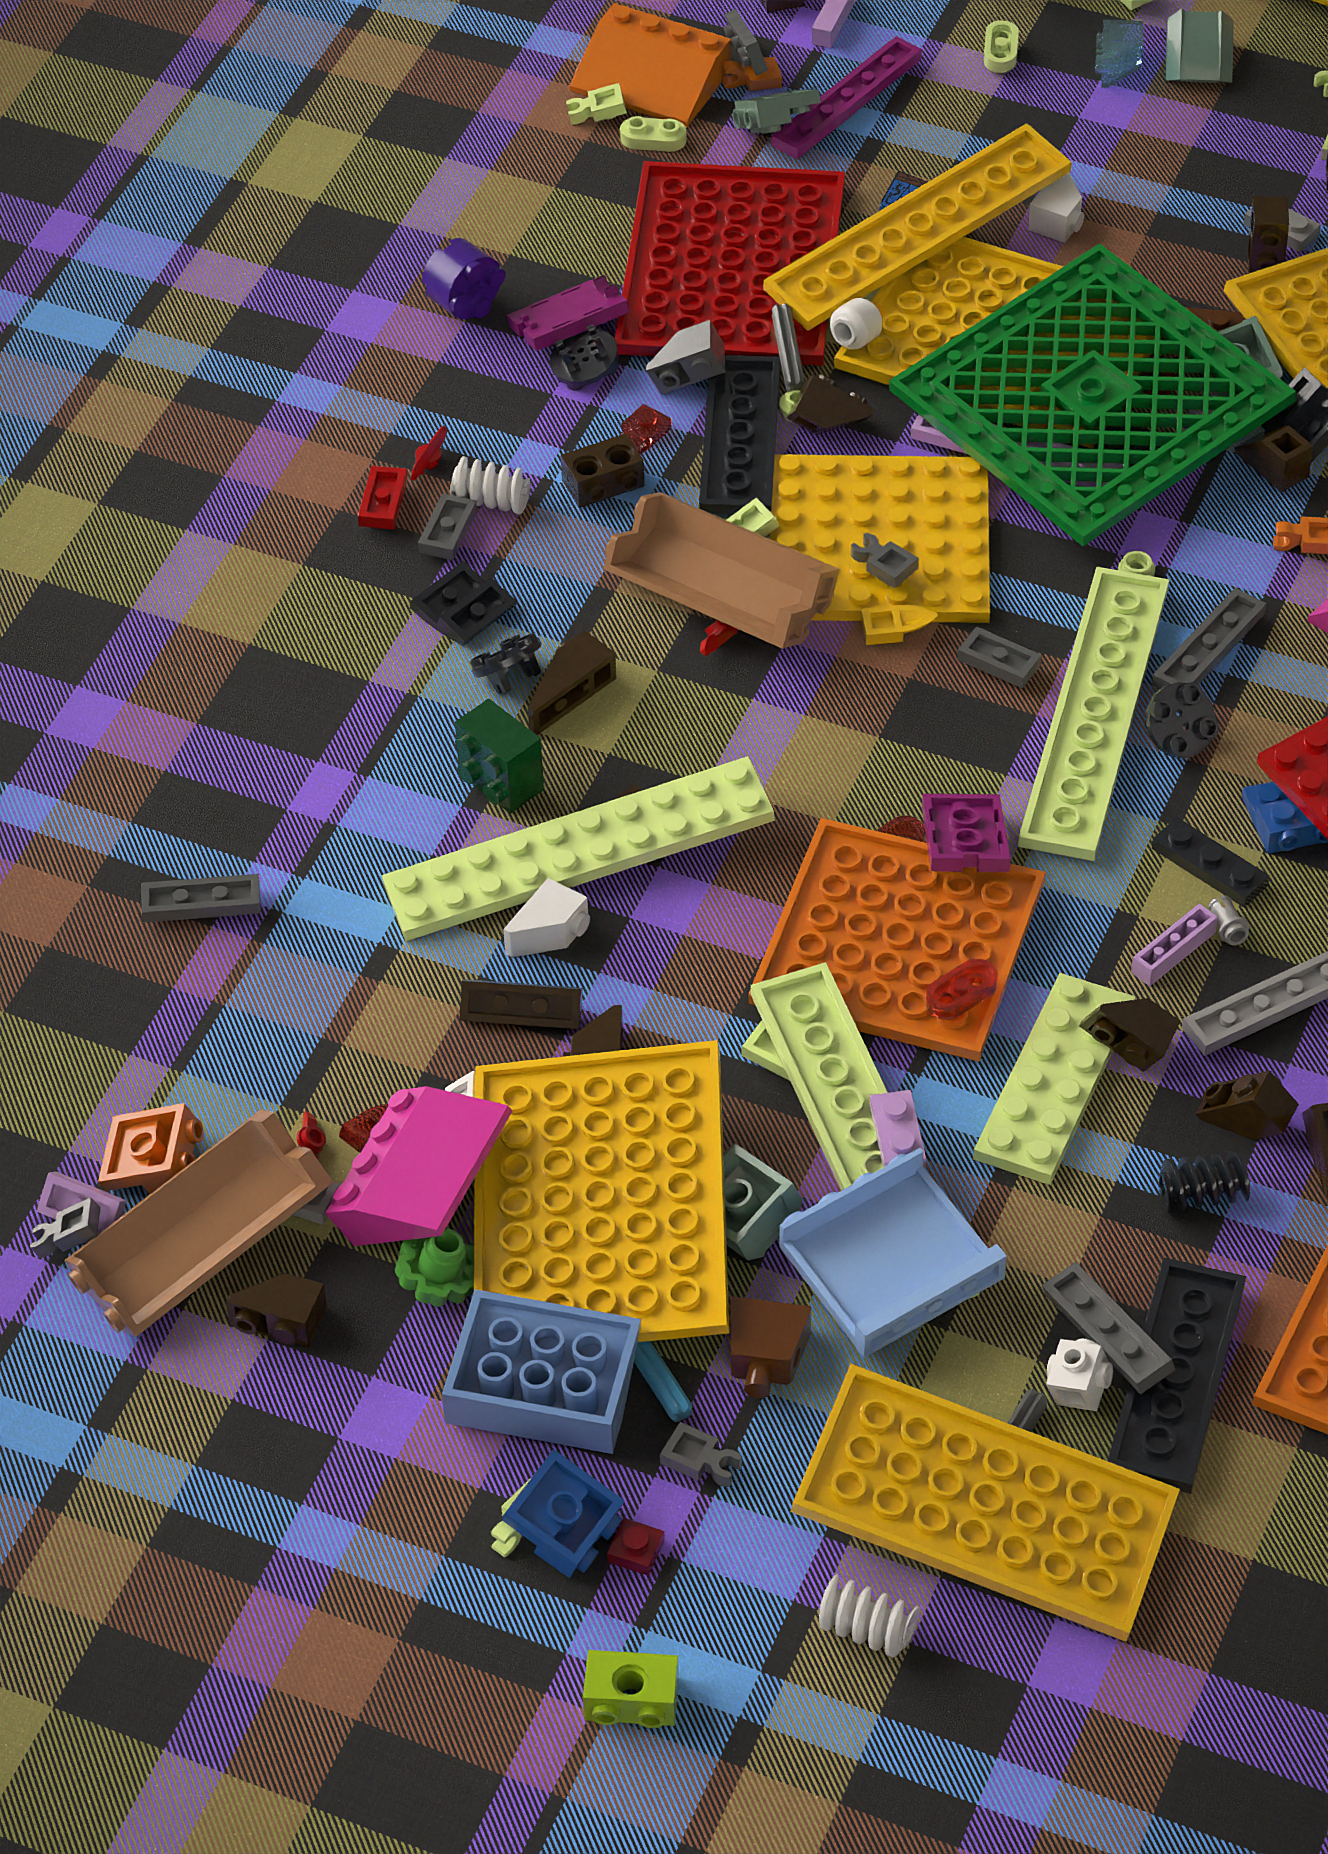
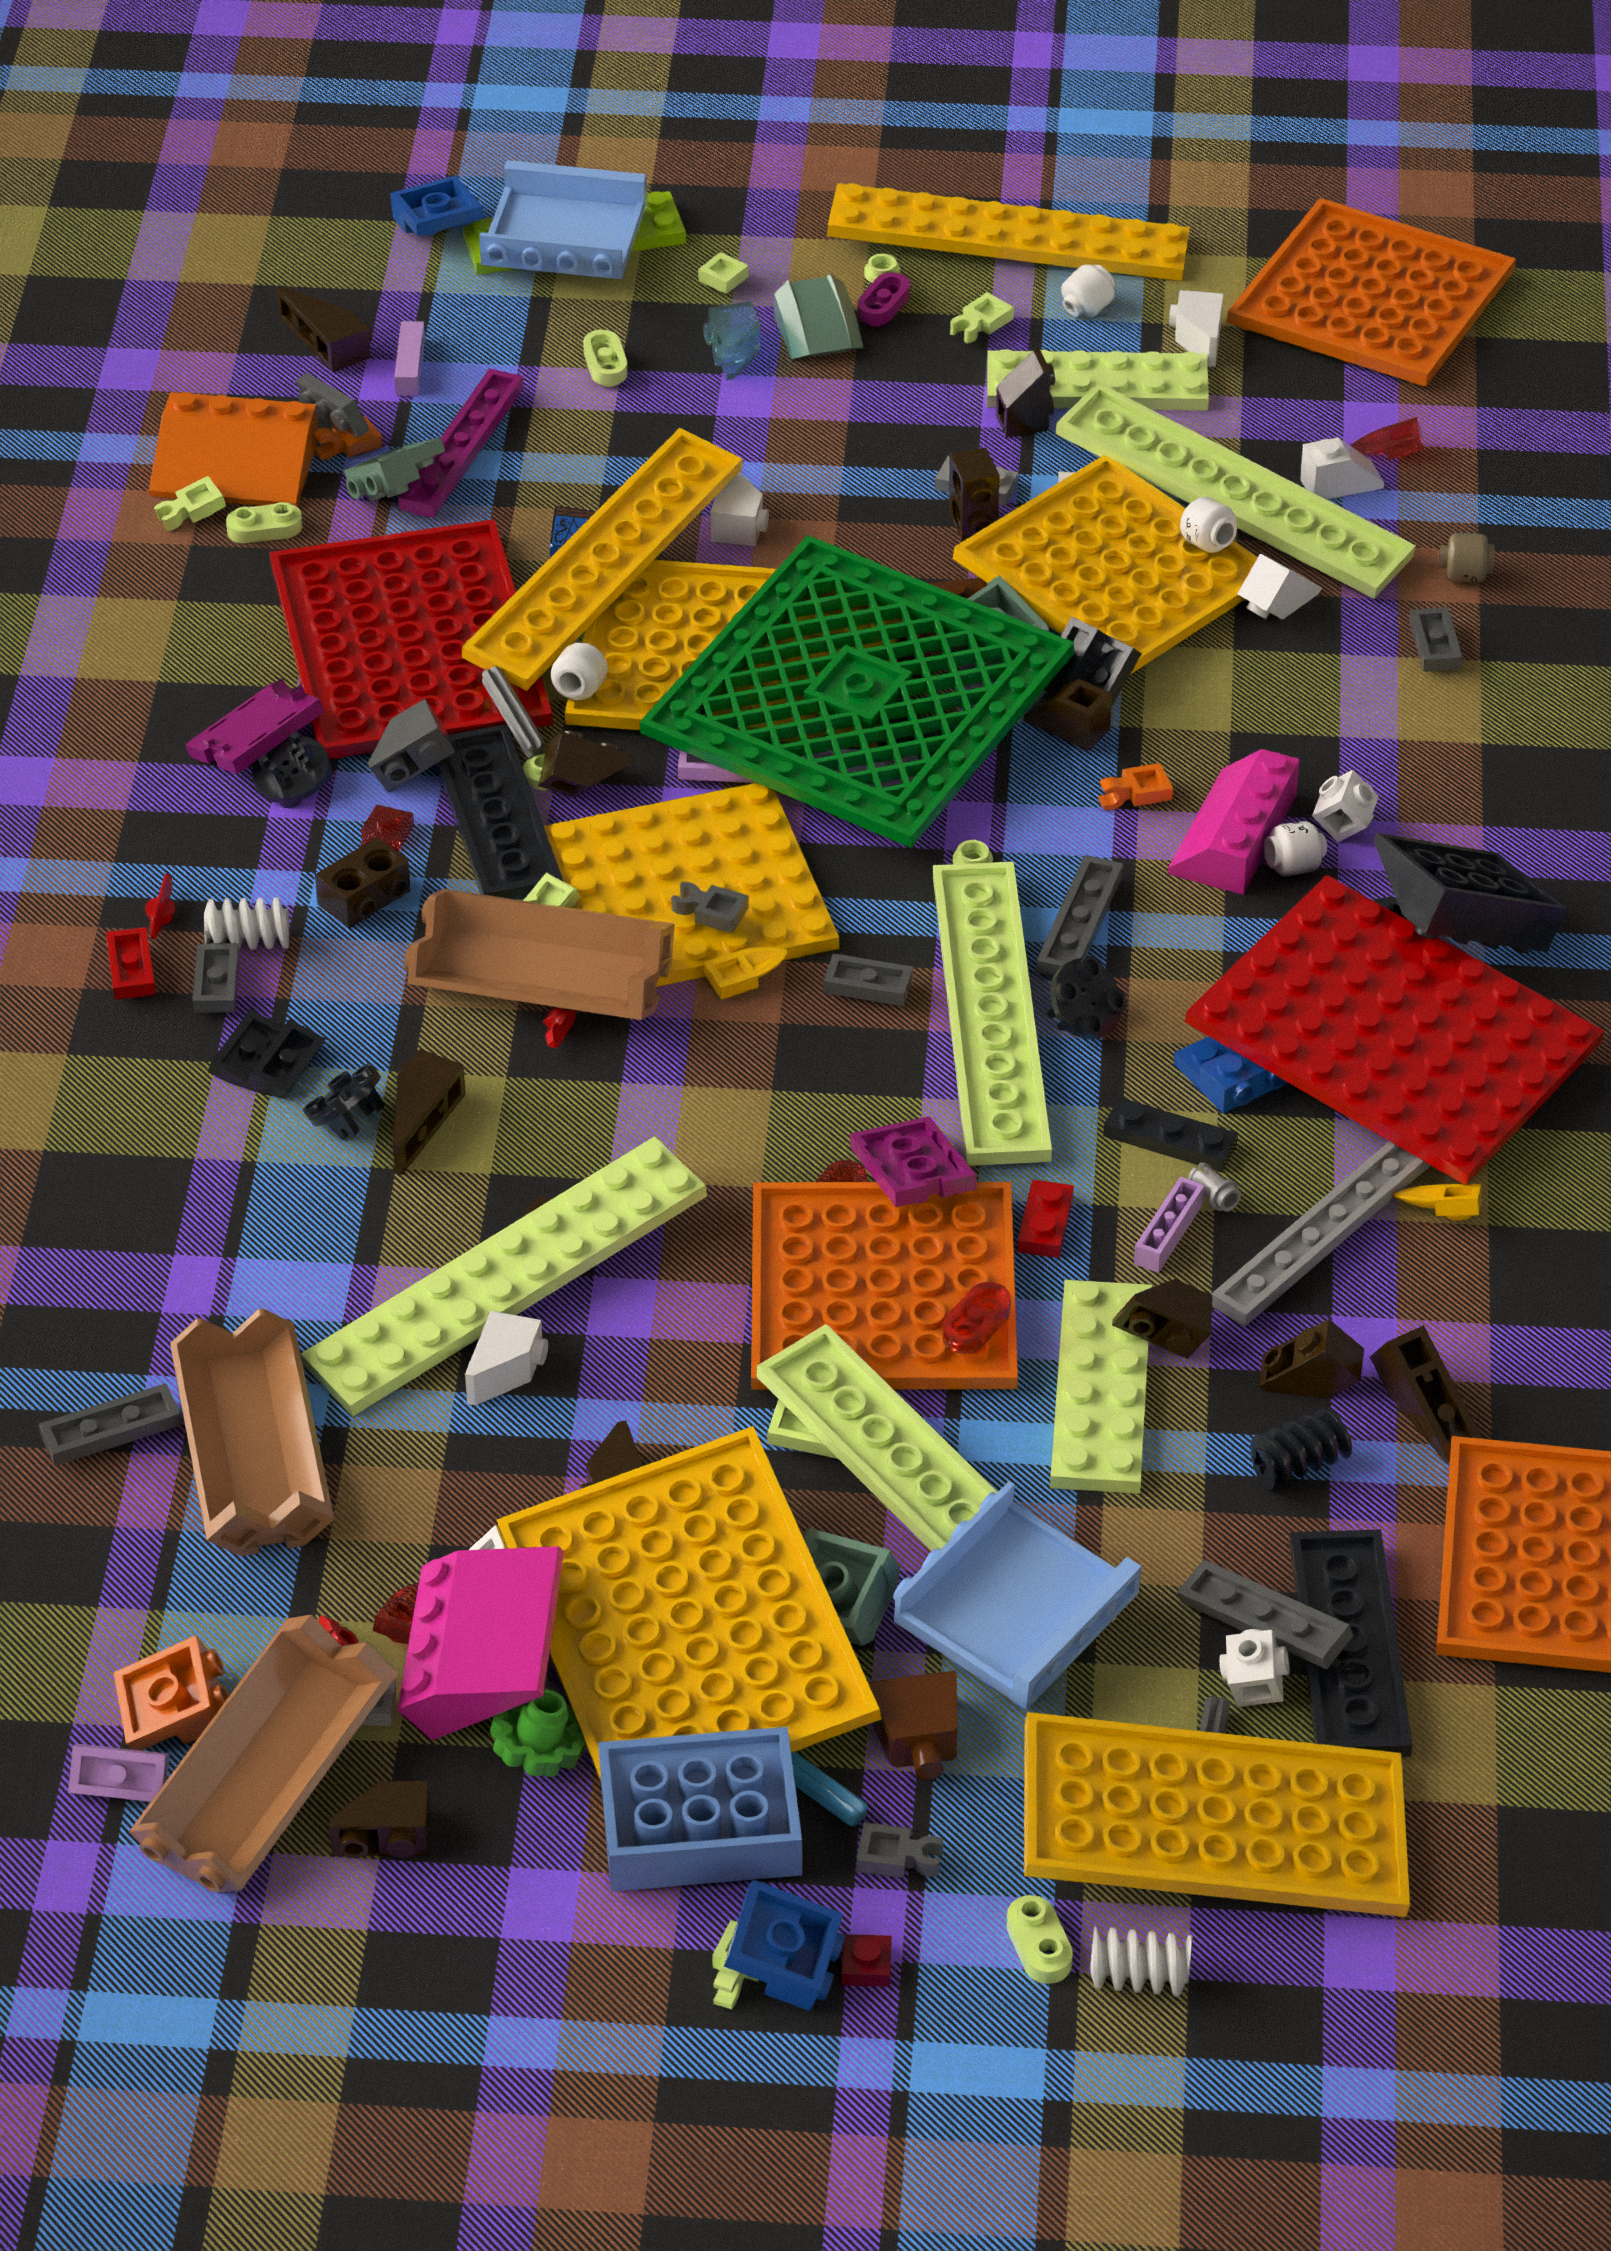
camera: 20 degrees left, 5 degrees down
dark grey plate [30,1197,101,1258] -> none
dark purple brick [422,238,506,319] -> none
dark green brick [455,698,544,814] -> none
dark brown plate [459,979,583,1029] -> none
lime brick [583,1650,679,1728] -> none
lavender plate [870,1090,926,1168] -> none
none -> medium nougat panel [170,1308,334,1556]
none -> magenta plate [857,273,910,327]
none -> yellowish green plate [864,254,900,283]
none -> yellowish green plate [1007,1895,1073,1984]
none -> red plate [1017,1179,1074,1258]

